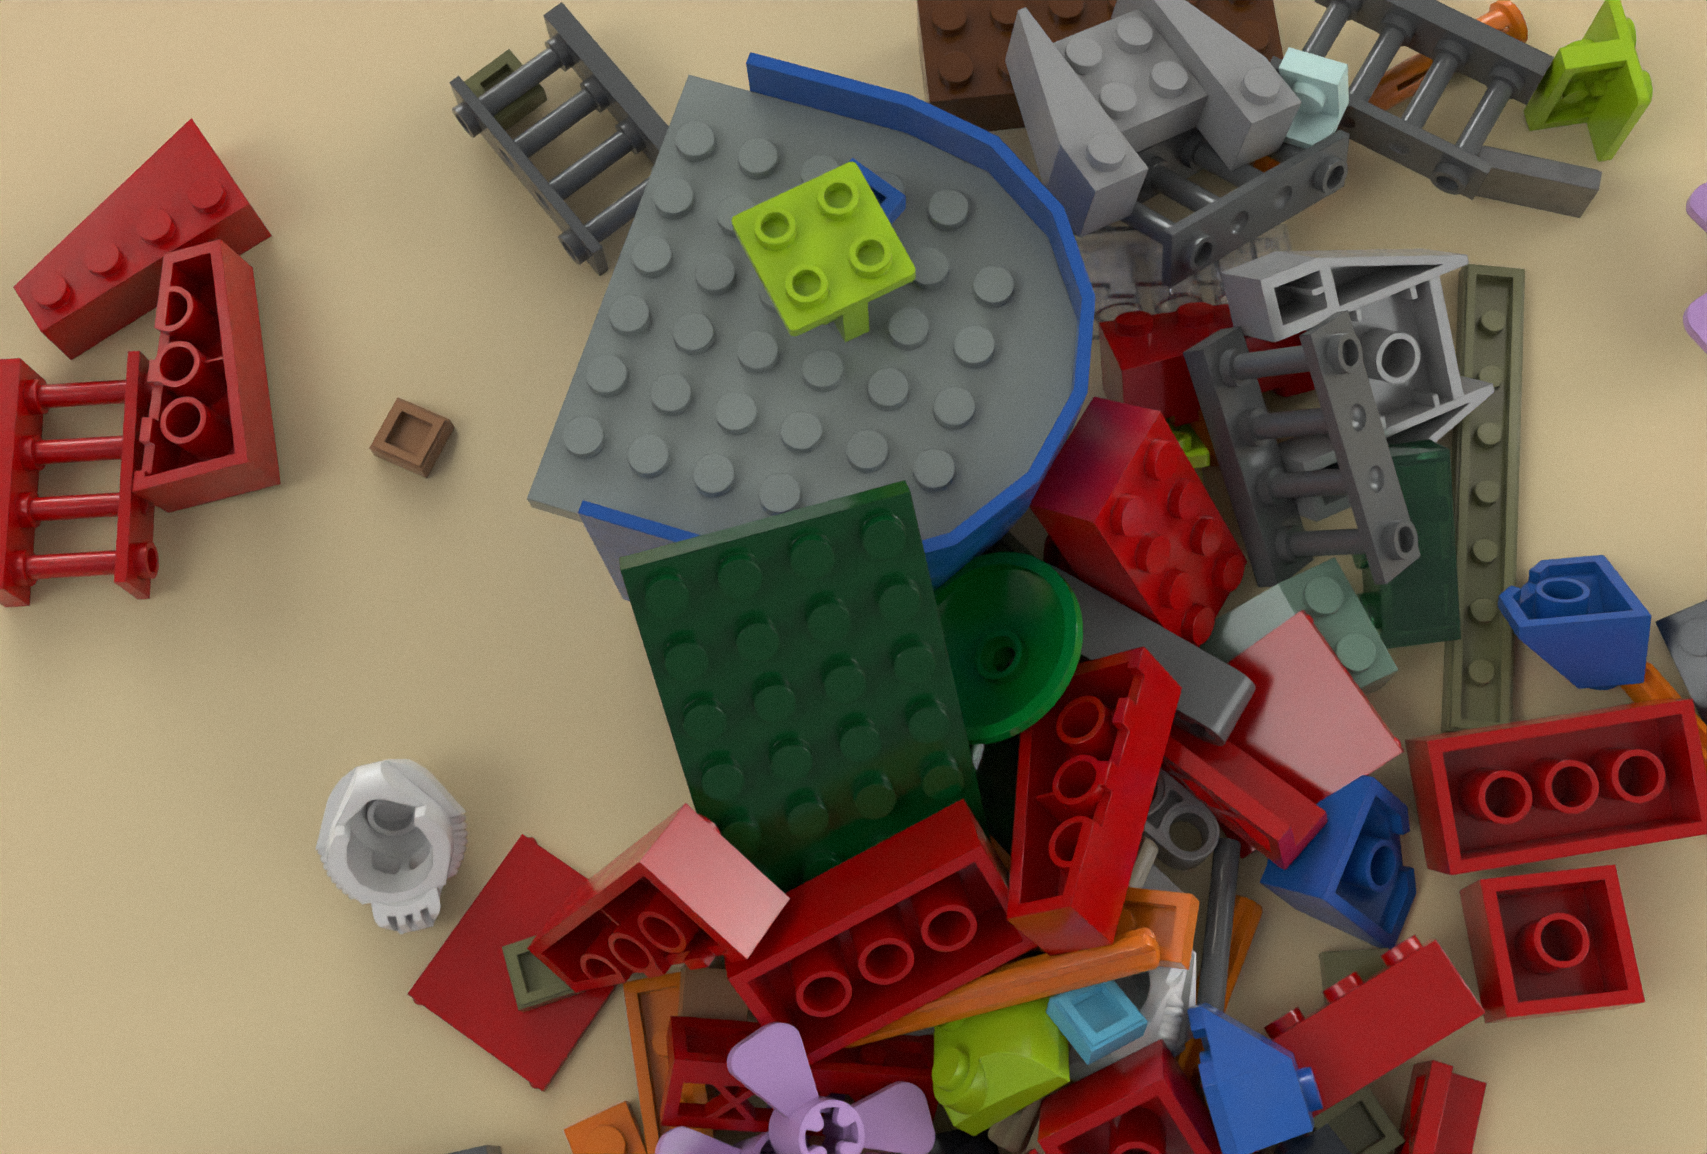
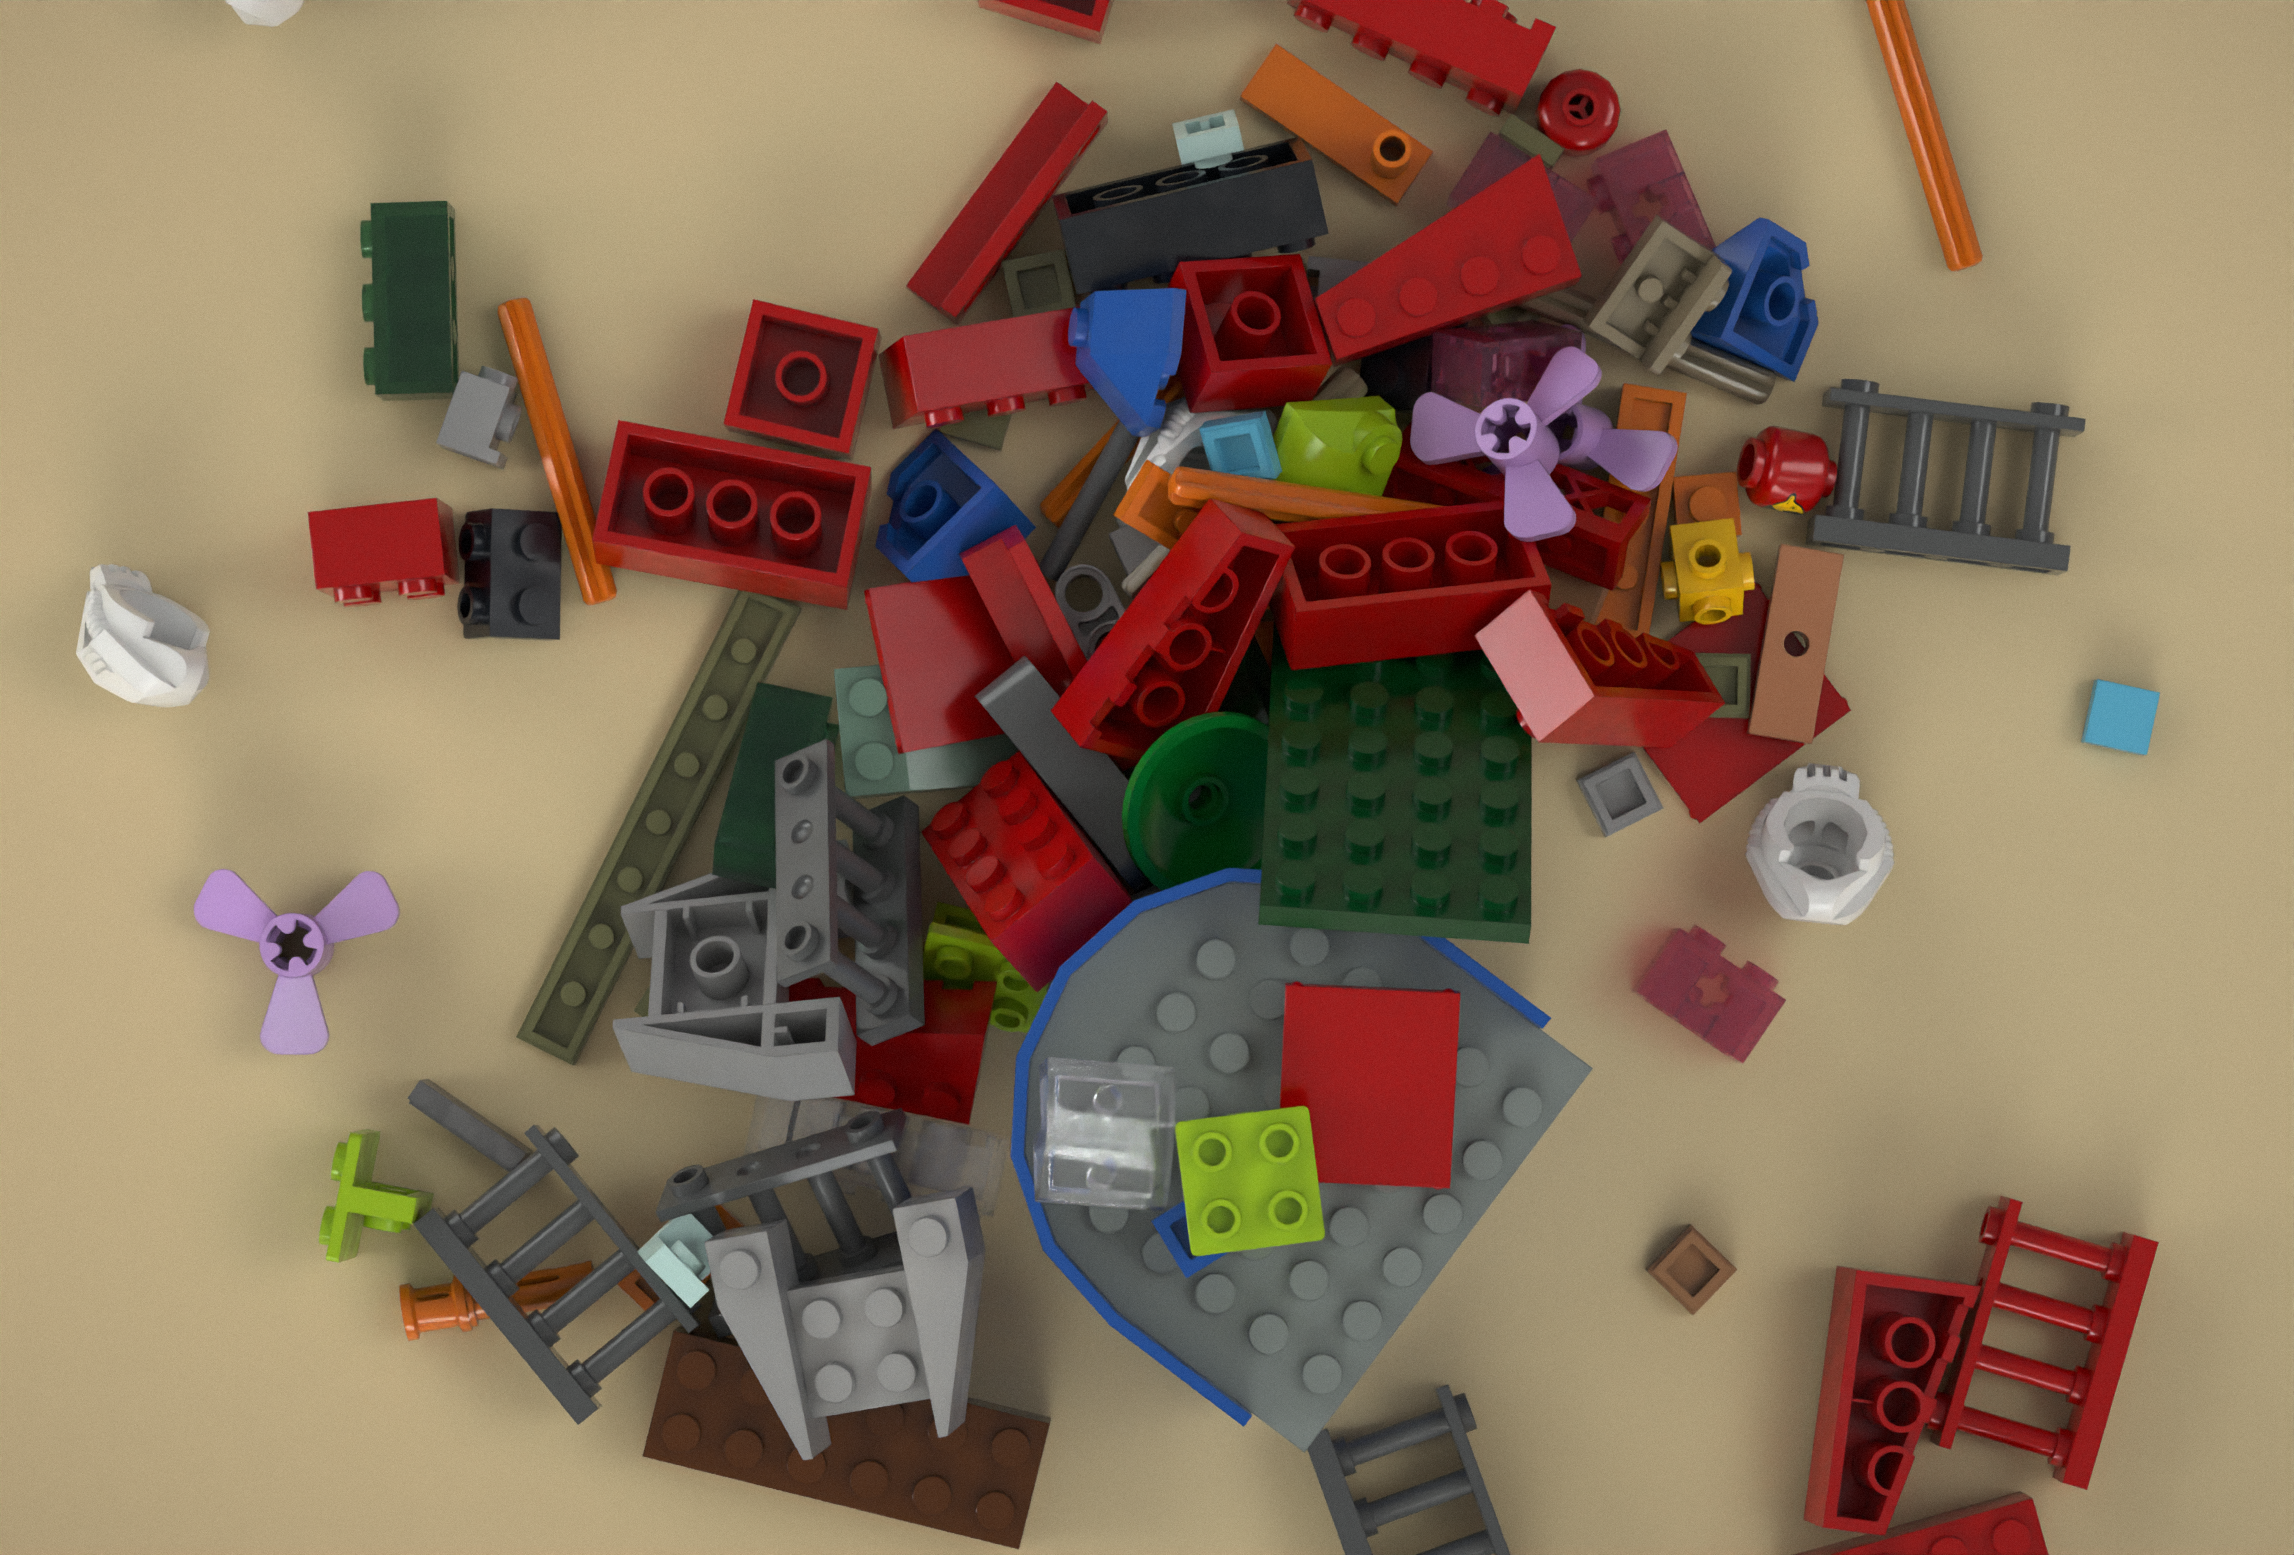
camera: 170 degrees left, 15 degrees up
blue slope [1498,555,1652,690] -> none
none -> clear slope [1033,1057,1175,1211]
none -> red piece [1279,981,1461,1190]
none -> light grey tile [1576,752,1663,837]
none -> clear pink brick [1631,924,1786,1064]
none -> yellow brick [1660,518,1754,624]
none -> nougat tile [1747,544,1844,744]
none -> medium azure tile [2081,679,2160,756]

